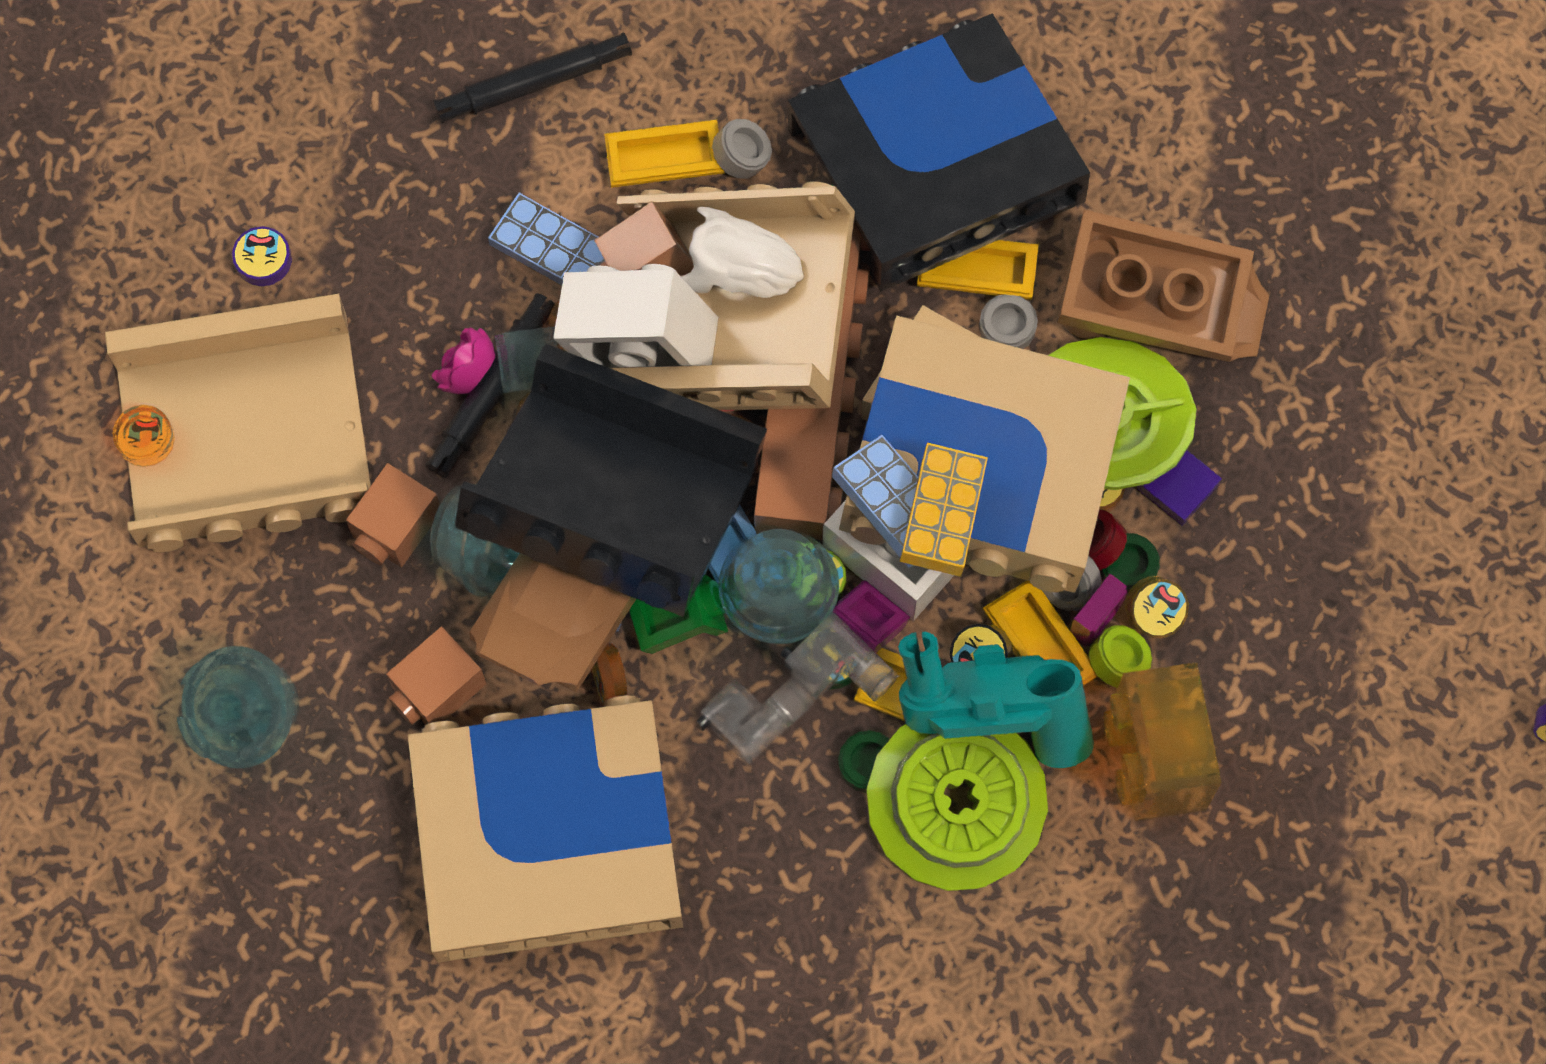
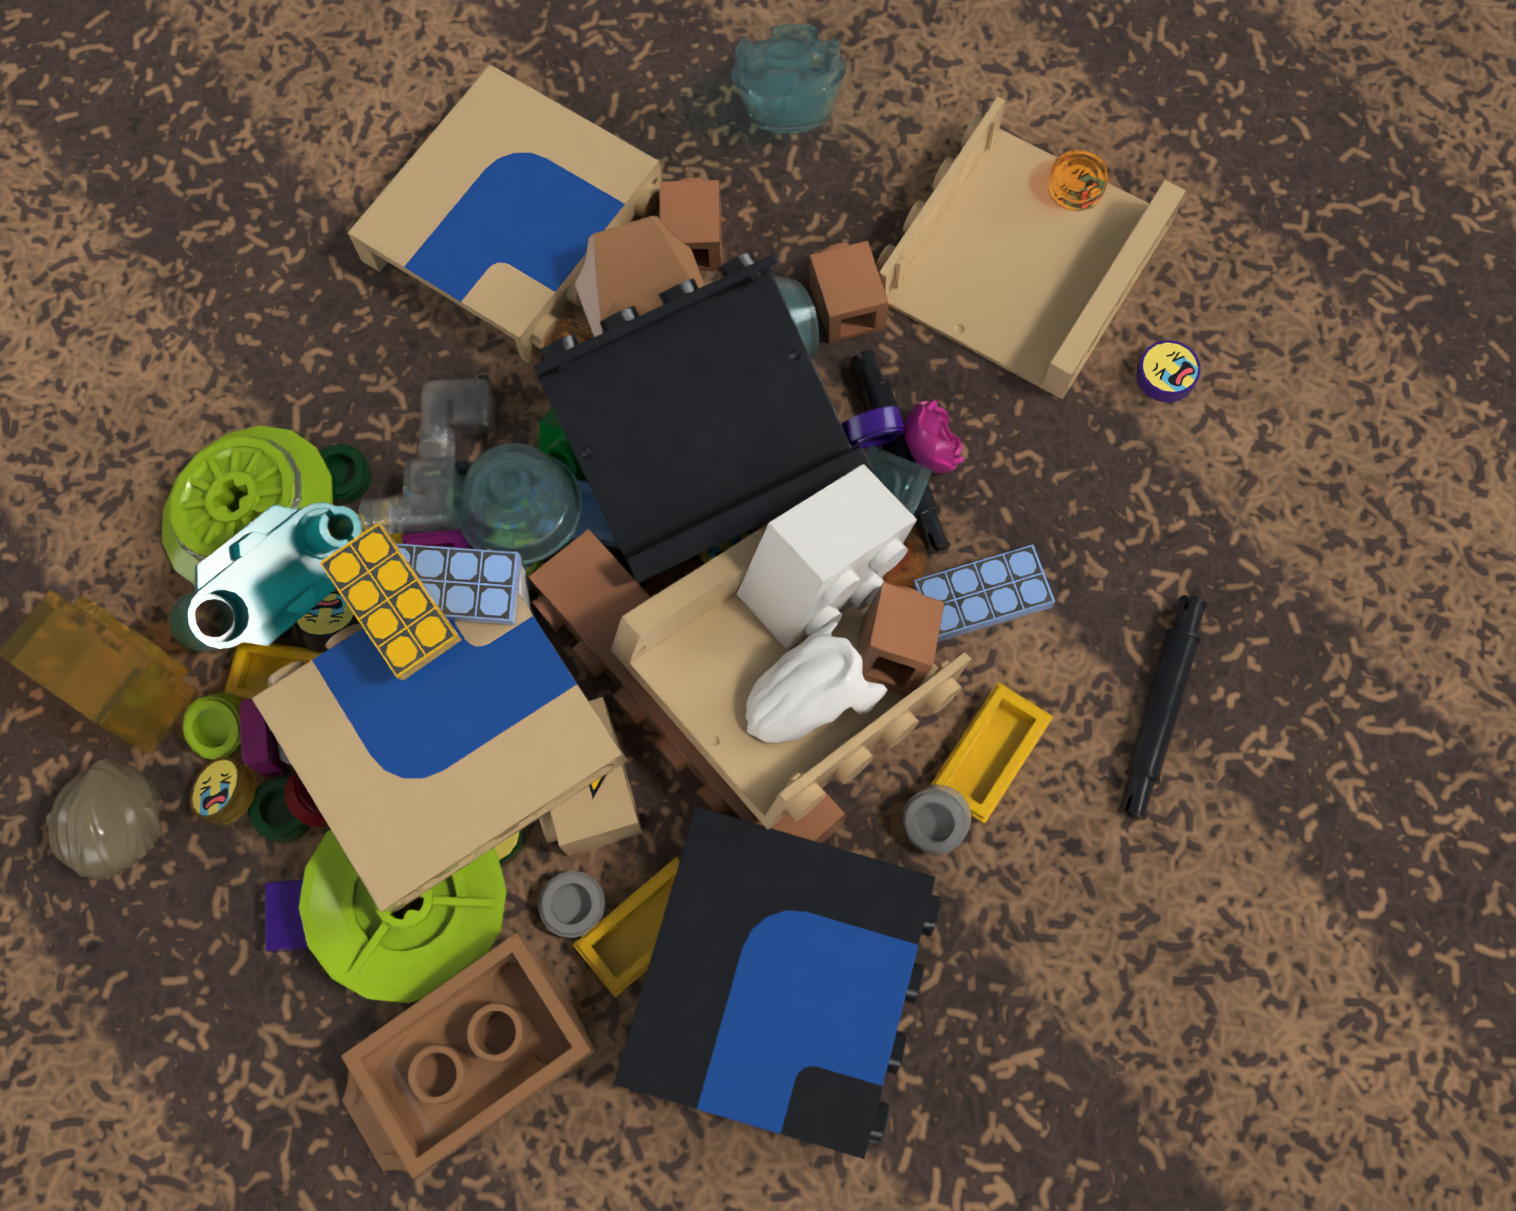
camera: 135 degrees right, 0 degrees up
none -> dark tan hair [46,758,165,880]
none -> dark purple tile [841,406,905,451]

